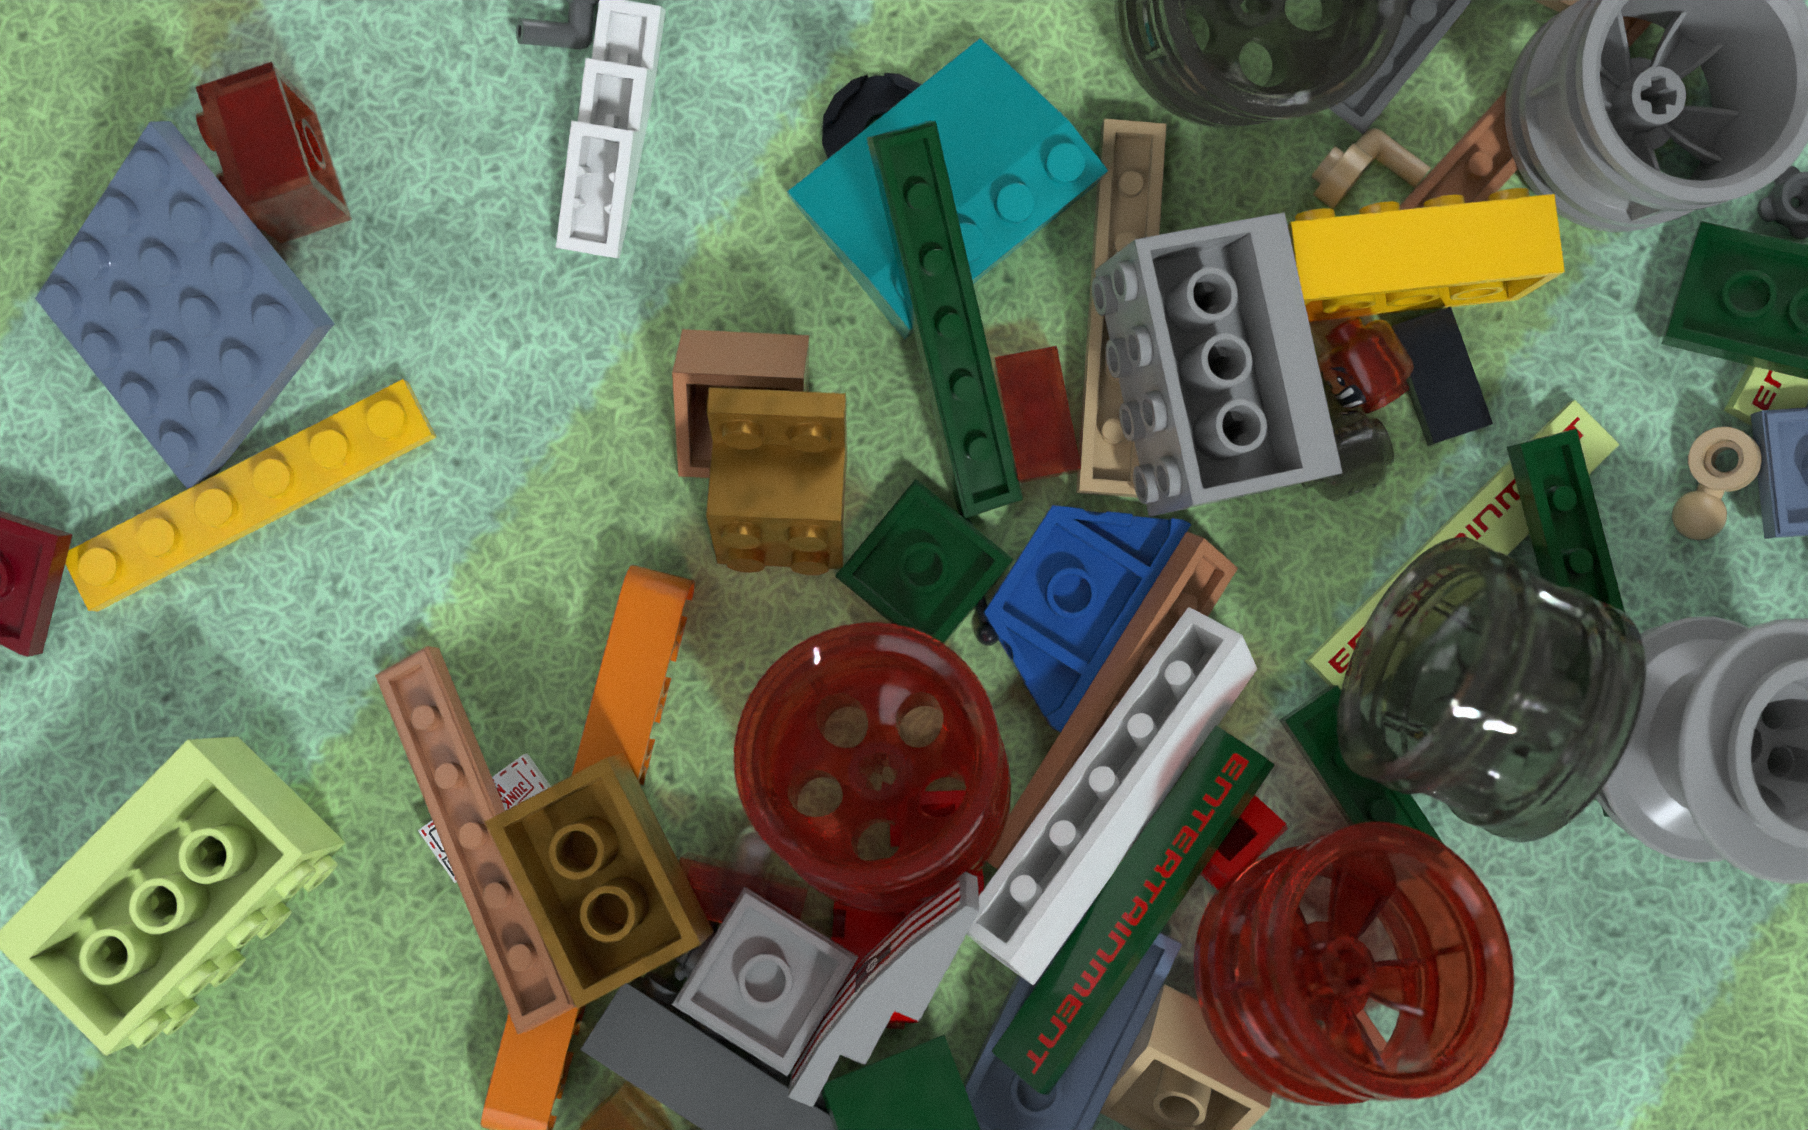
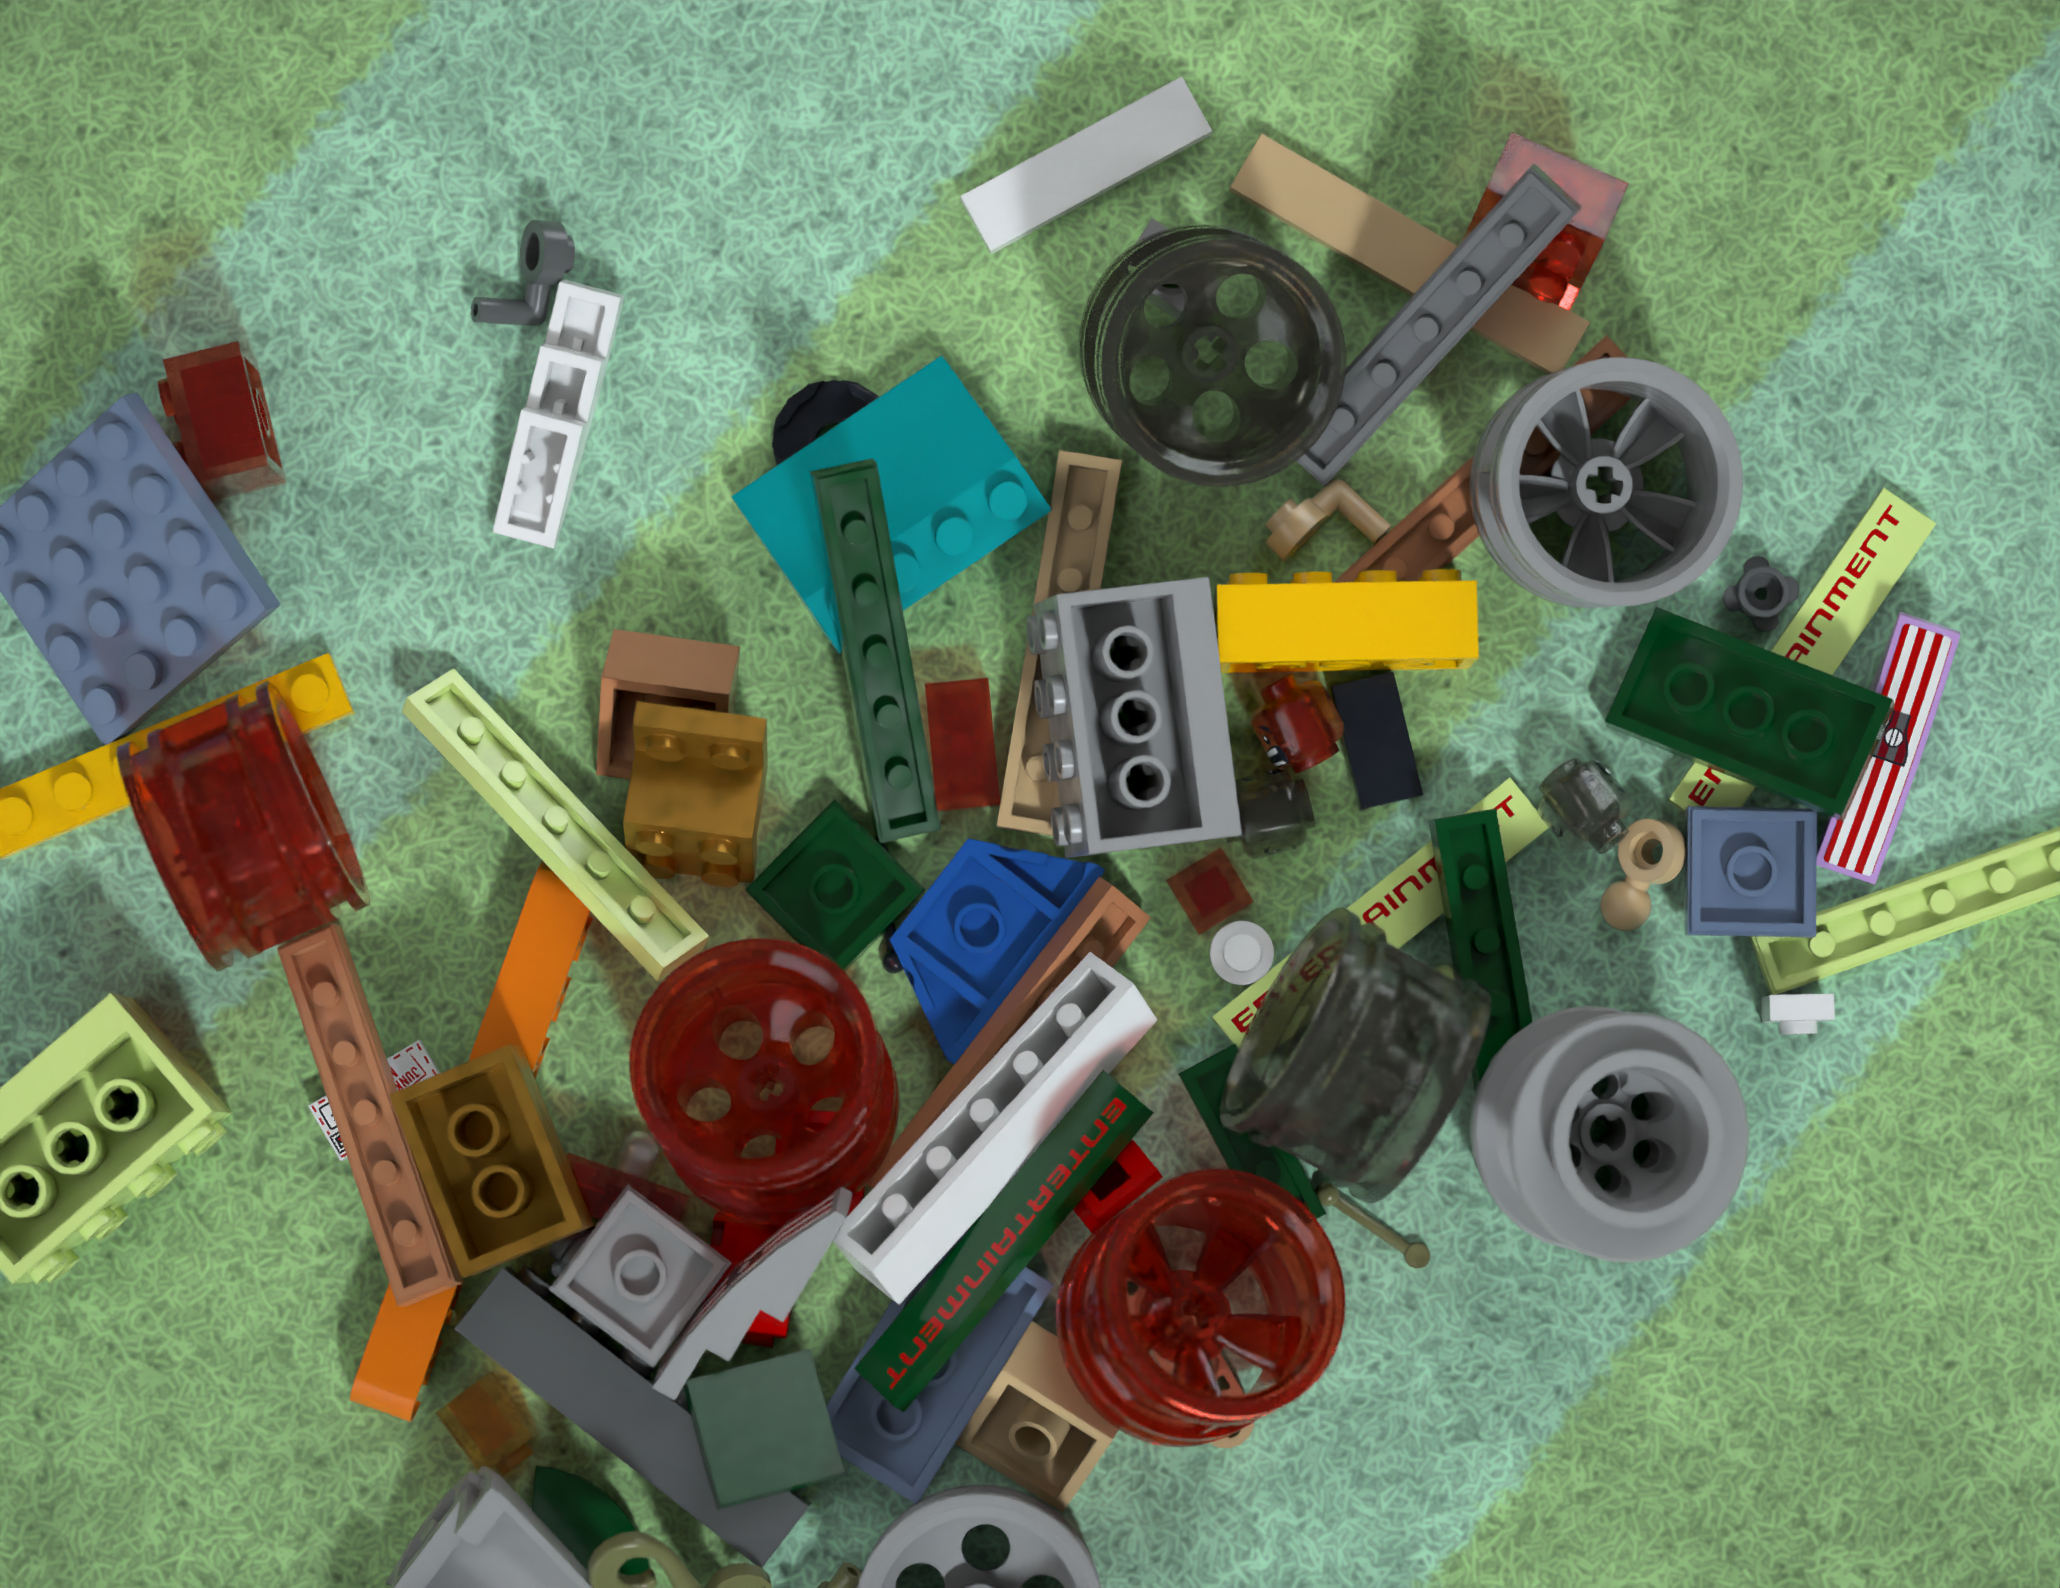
camera: 10 degrees right, 0 degrees up
none -> clear red wheel [117,681,371,972]
none -> yellowish green plate [402,668,709,981]
none -> clear red plate [1165,847,1254,936]
none -> white plate [1210,921,1274,985]
none -> olive hinge [1315,1181,1430,1268]
none -> clear smoke head [1538,757,1633,854]

